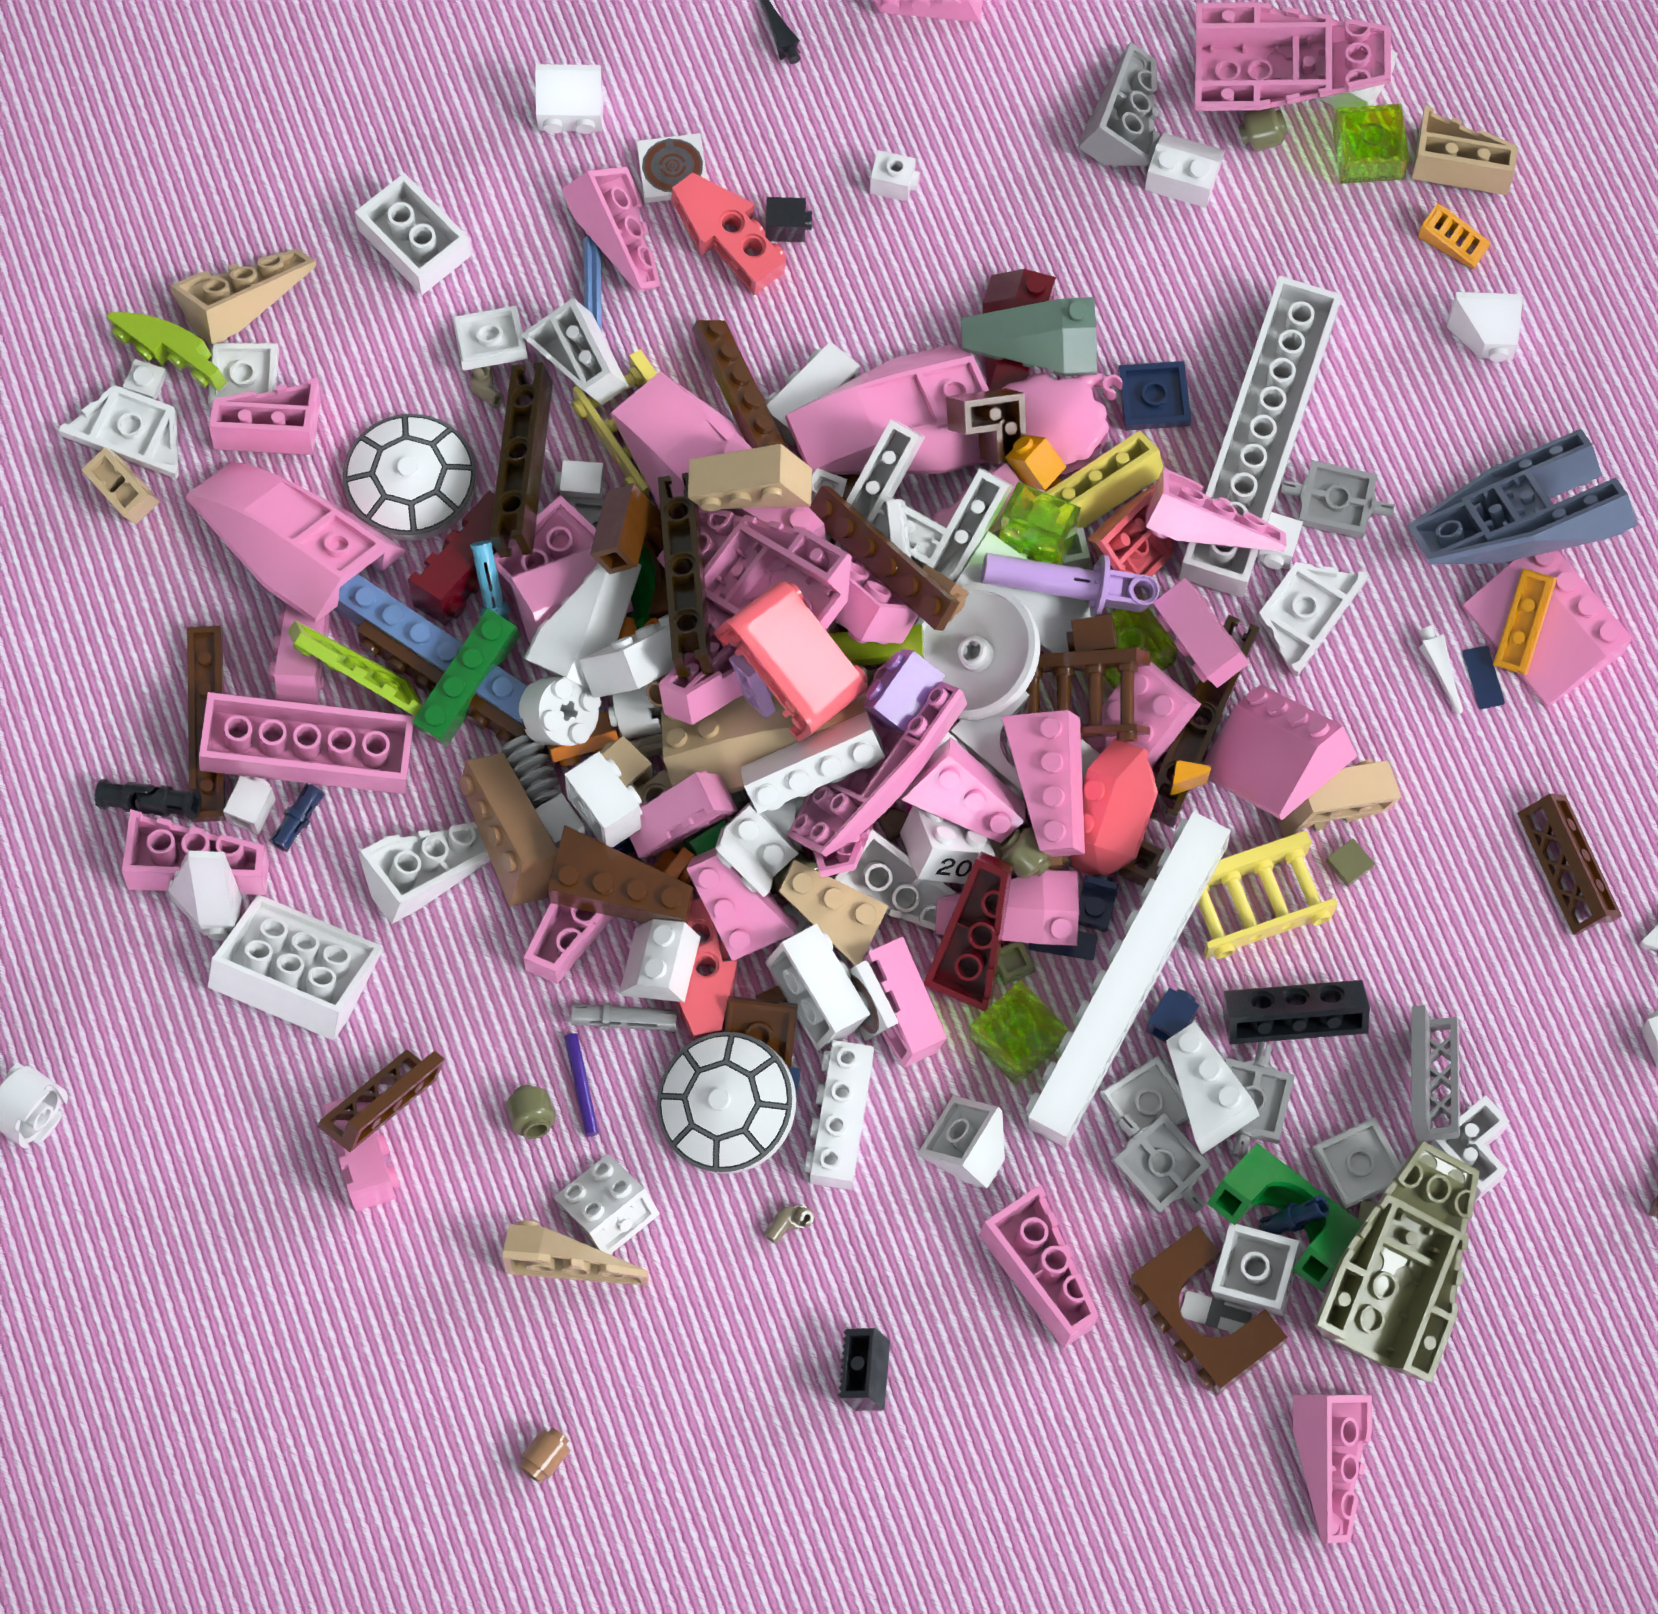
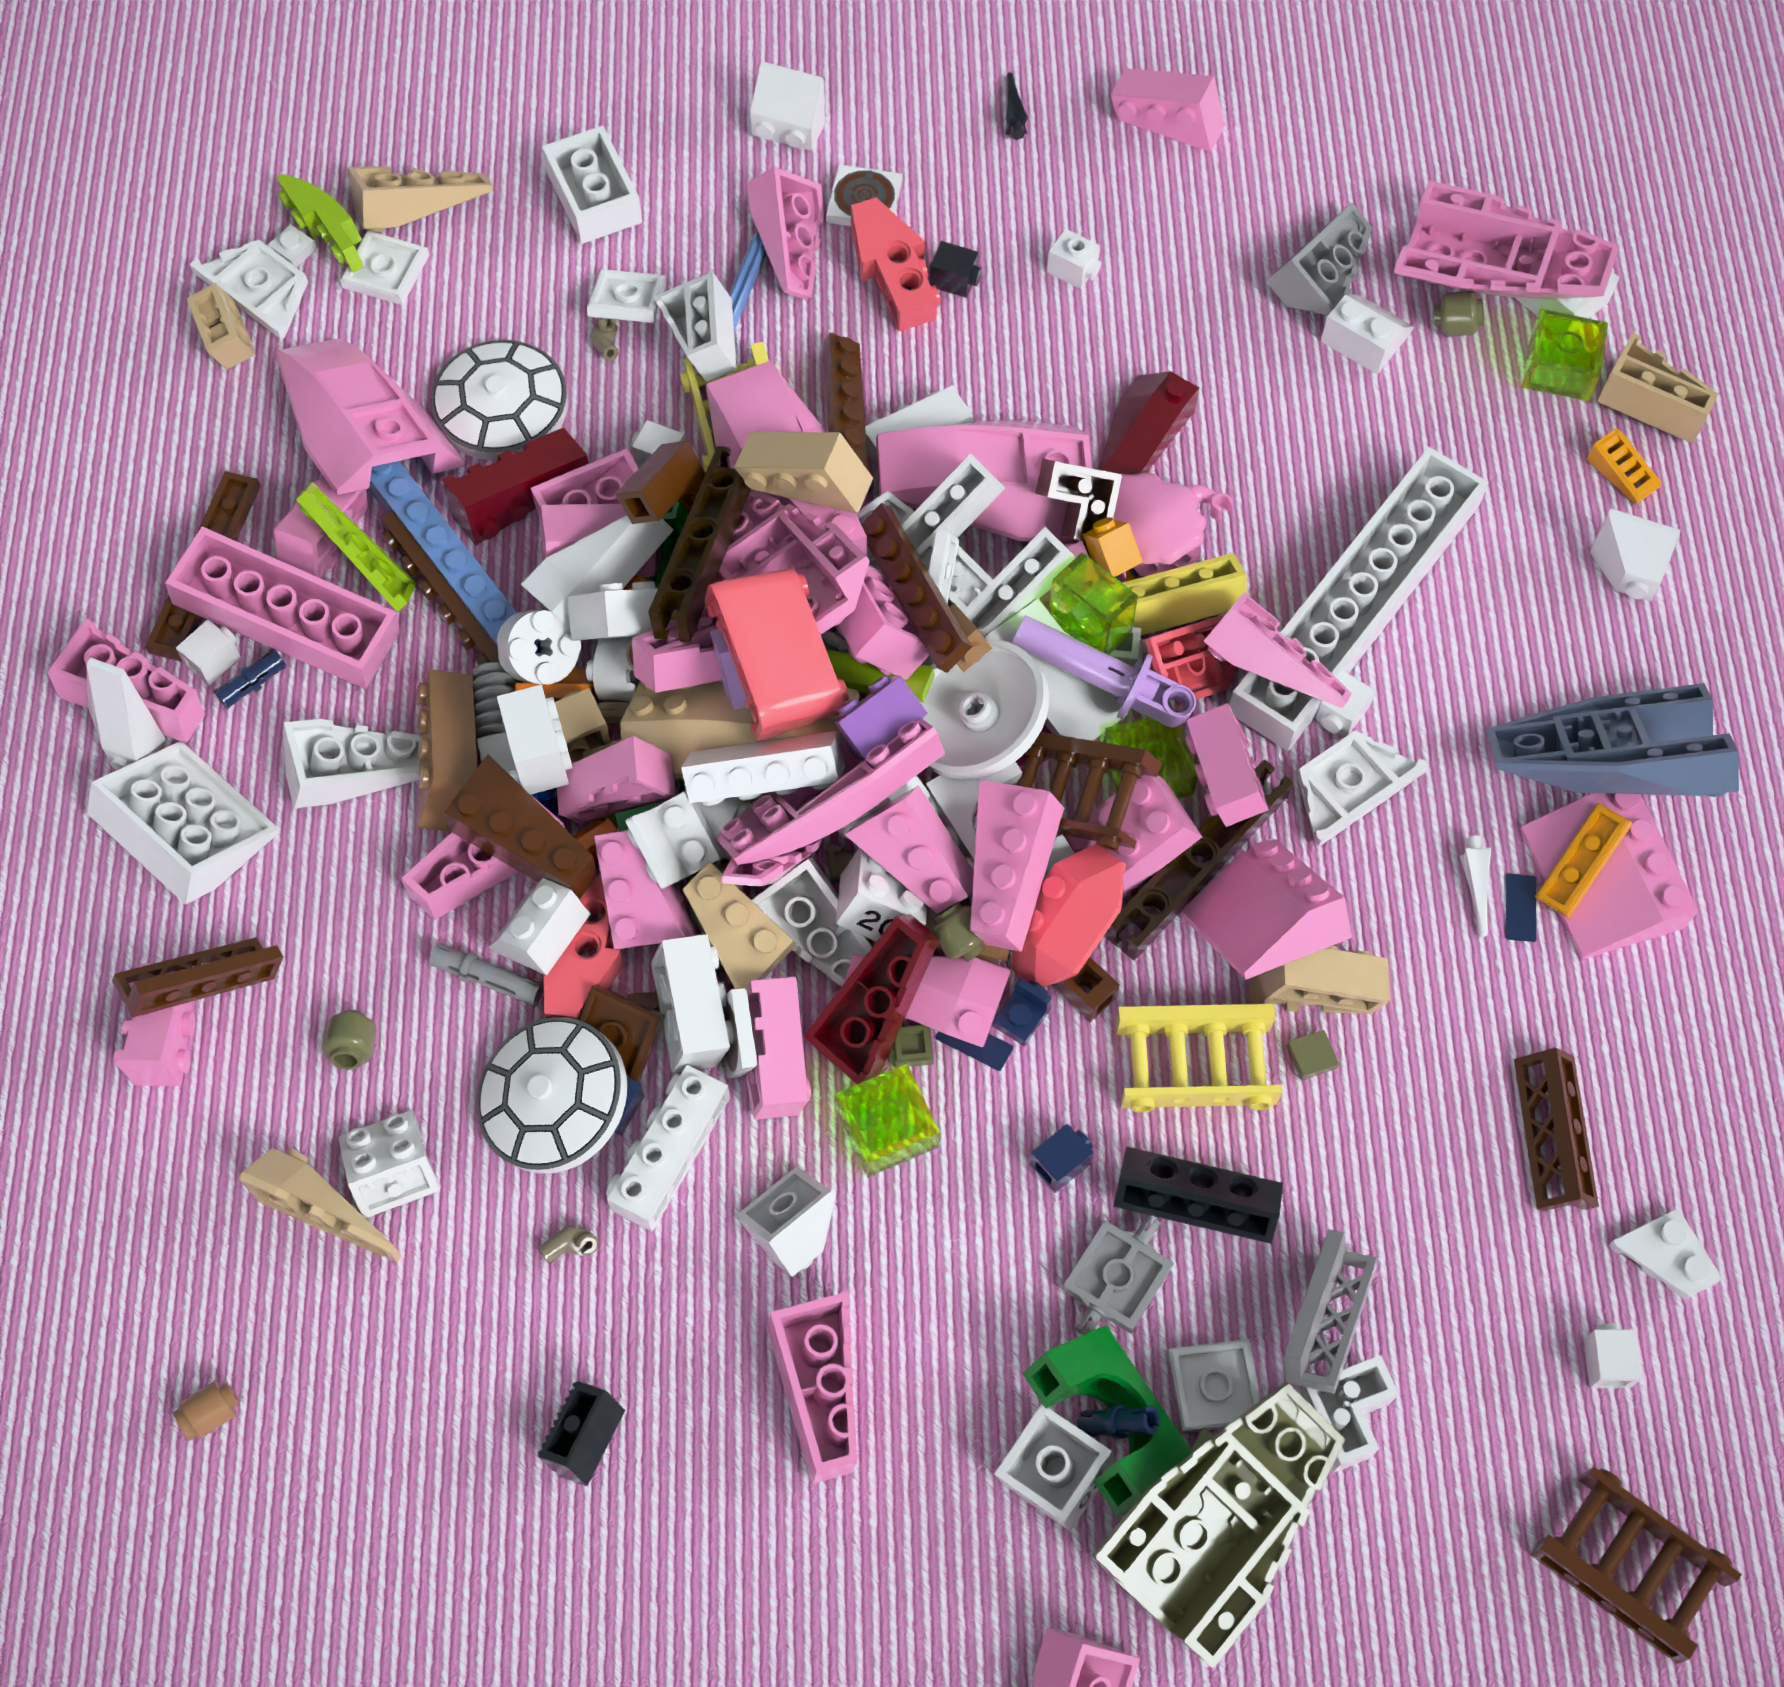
camera: 20 degrees right, 5 degrees down
black piece [94,779,202,820] -> none
bright pink wedge [209,378,321,455] -> none
green arch [412,608,521,748] -> none
medium azure pin [470,540,511,621] -> none
dark brown piece [490,362,553,558] -> none
dark purple bar [564,1033,599,1137] -> none
sand green wedge [961,297,1097,376] -> none
white brick [1025,811,1231,1148] -> none
reddish brown brick [1066,614,1118,652] -> none
white tile [1100,1056,1189,1137] -> none
light grey plate [1110,1113,1211,1213] -> none
dark blue plate [1118,361,1192,431] -> none
reddish brown arch [1128,1225,1288,1396] -> none
white wedge [1166,1021,1260,1155] -> none
light orange slope [1170,760,1211,795] -> none
sticker [1181,1291,1252,1333] -> none
light grey plate [1281,460,1395,539] -> none

